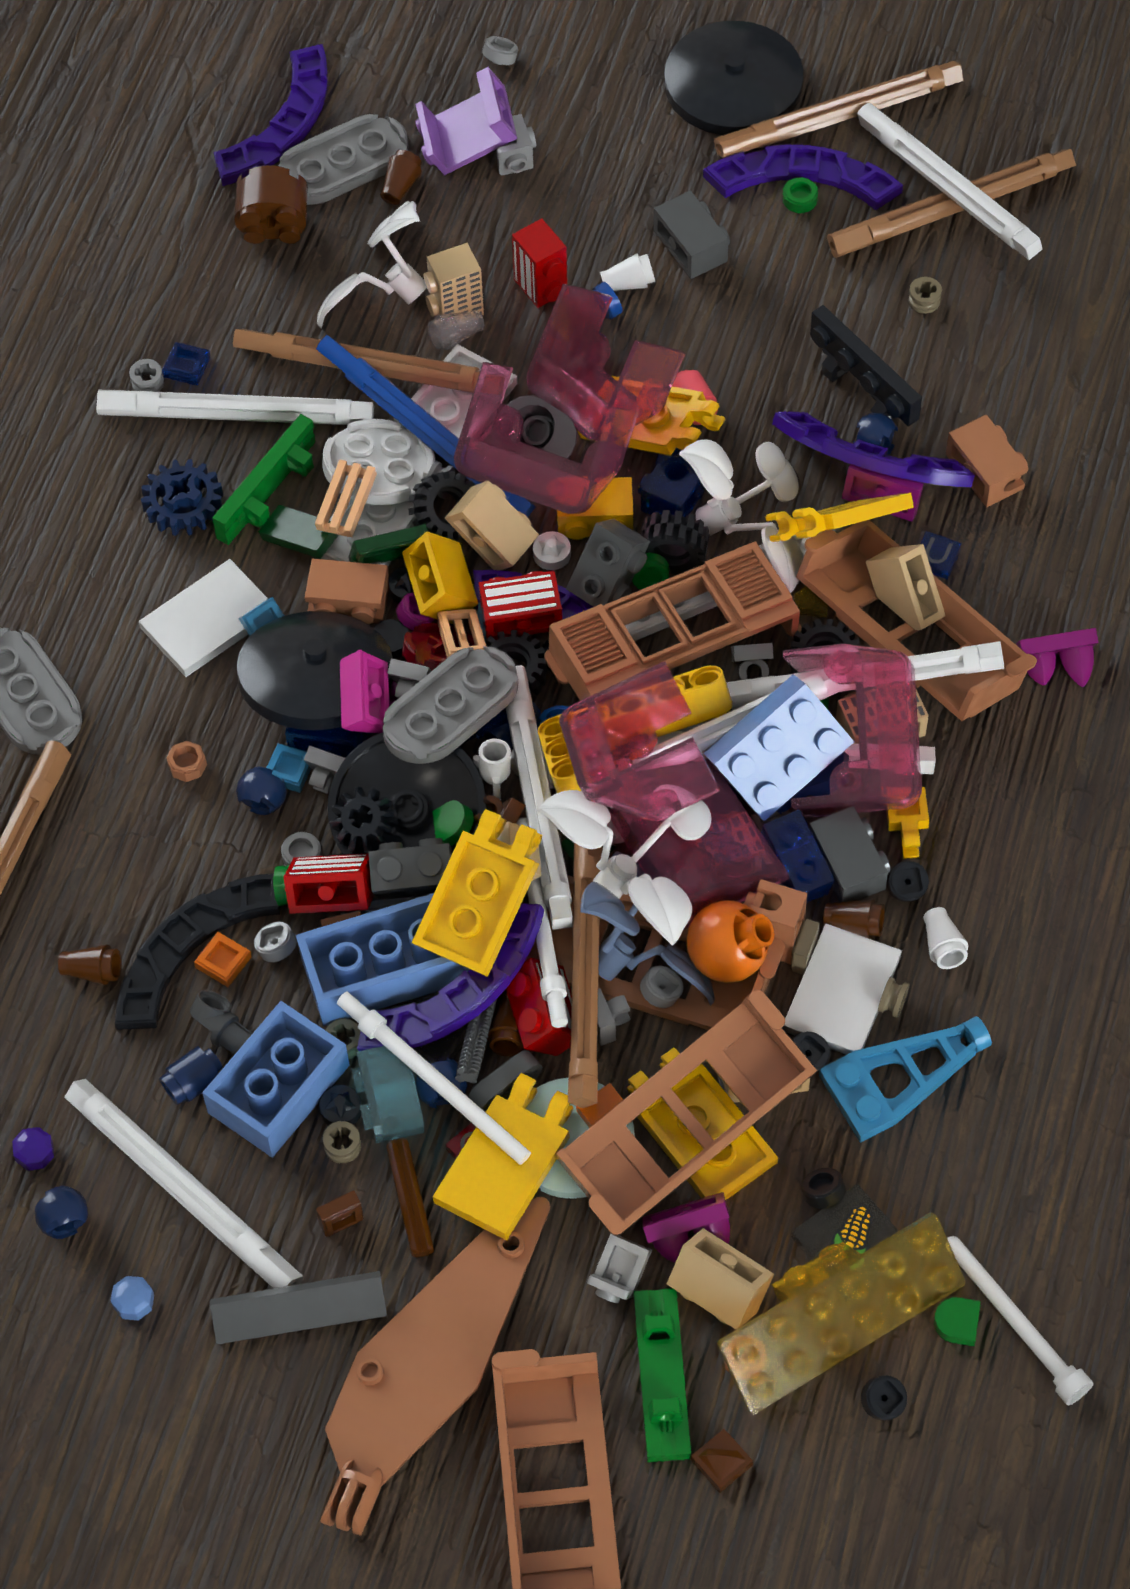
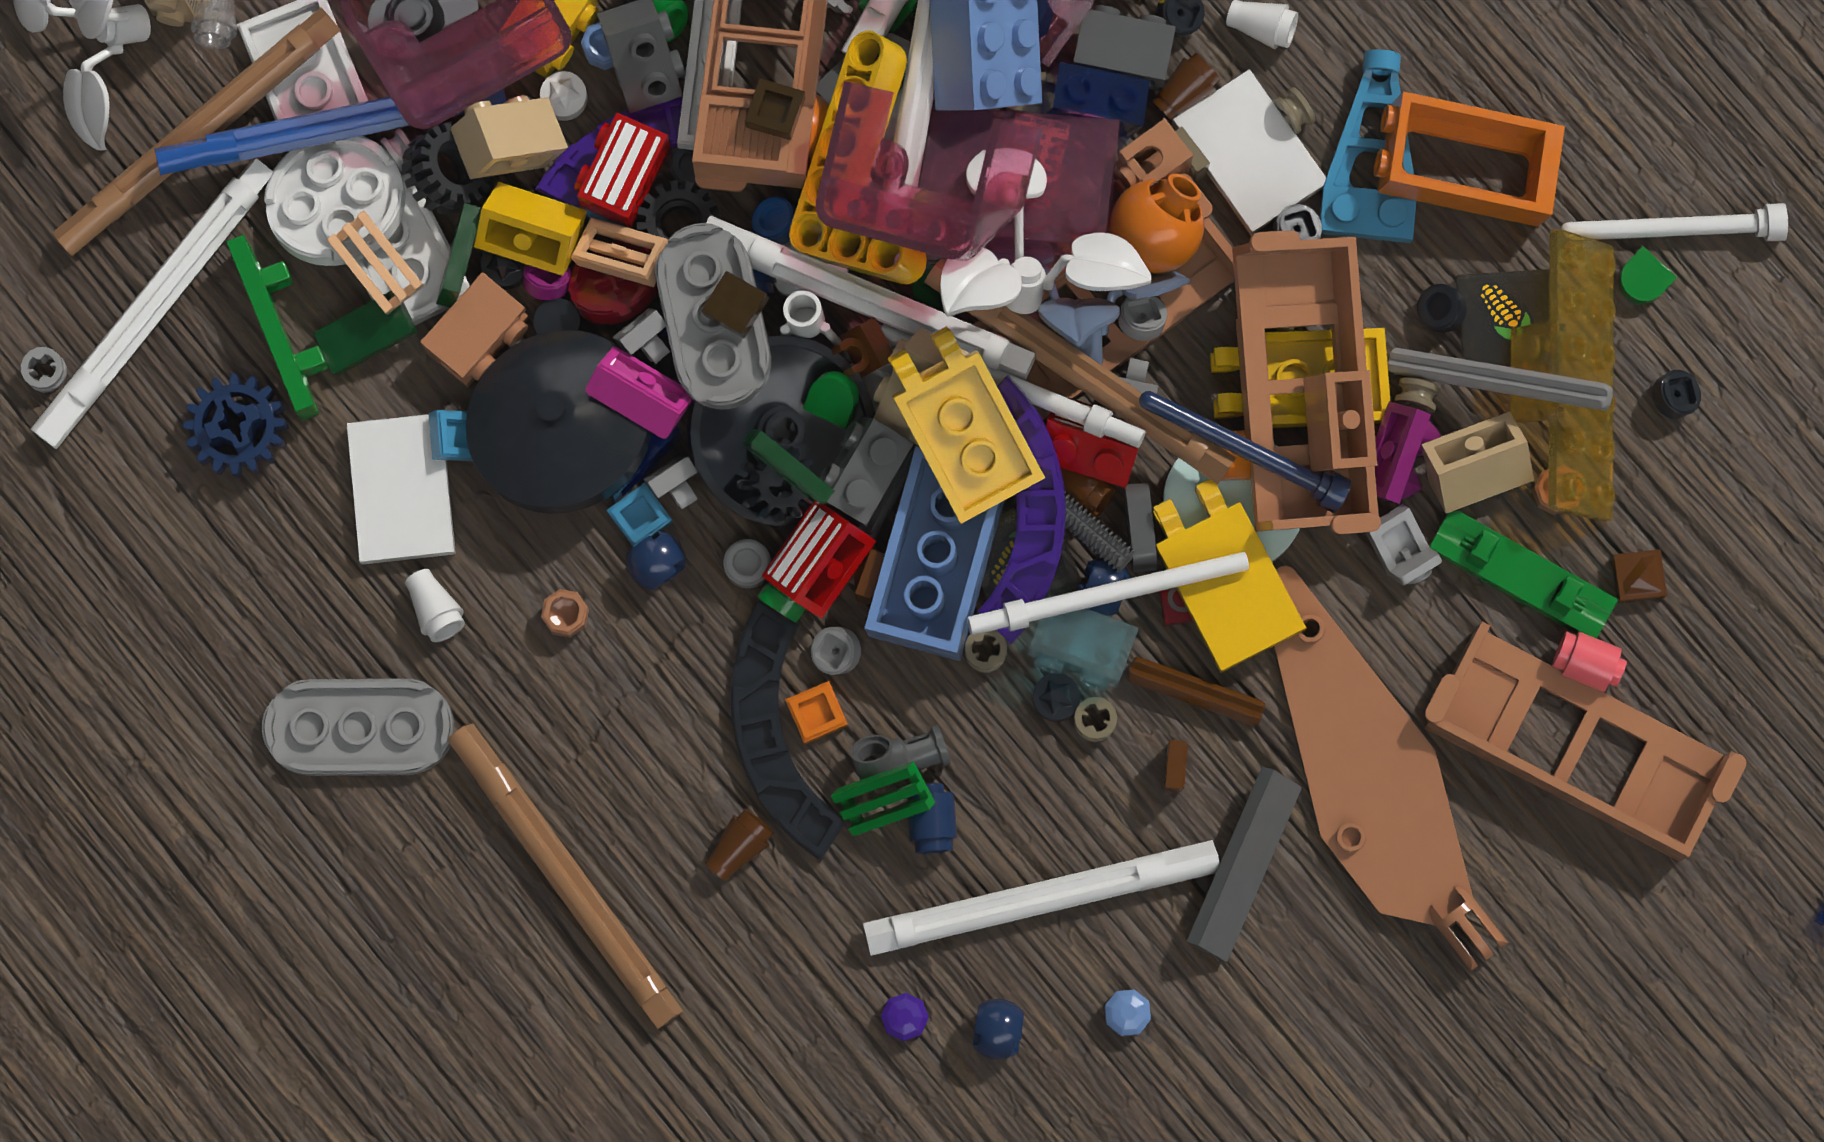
camera: 60 degrees left, 20 degrees up
clear blue tile [162,342,211,386] -> none
medium blue brick [202,1001,350,1158] -> none
none -> white cone [405,569,465,642]
none -> dark brown tile [701,271,769,338]
none -> dark green tile [742,429,835,504]
none -> dark brown tile [745,78,806,141]
none -> green tile [831,761,936,836]
none -> dark blue piece [1139,391,1351,513]
none -> nougat brick [1303,370,1377,472]
none -> orange piece [1374,91,1565,227]
none -> light grey axle [1388,348,1613,411]
none -> dark tan bush [1394,377,1441,413]
none -> coral brick [1552,631,1627,692]

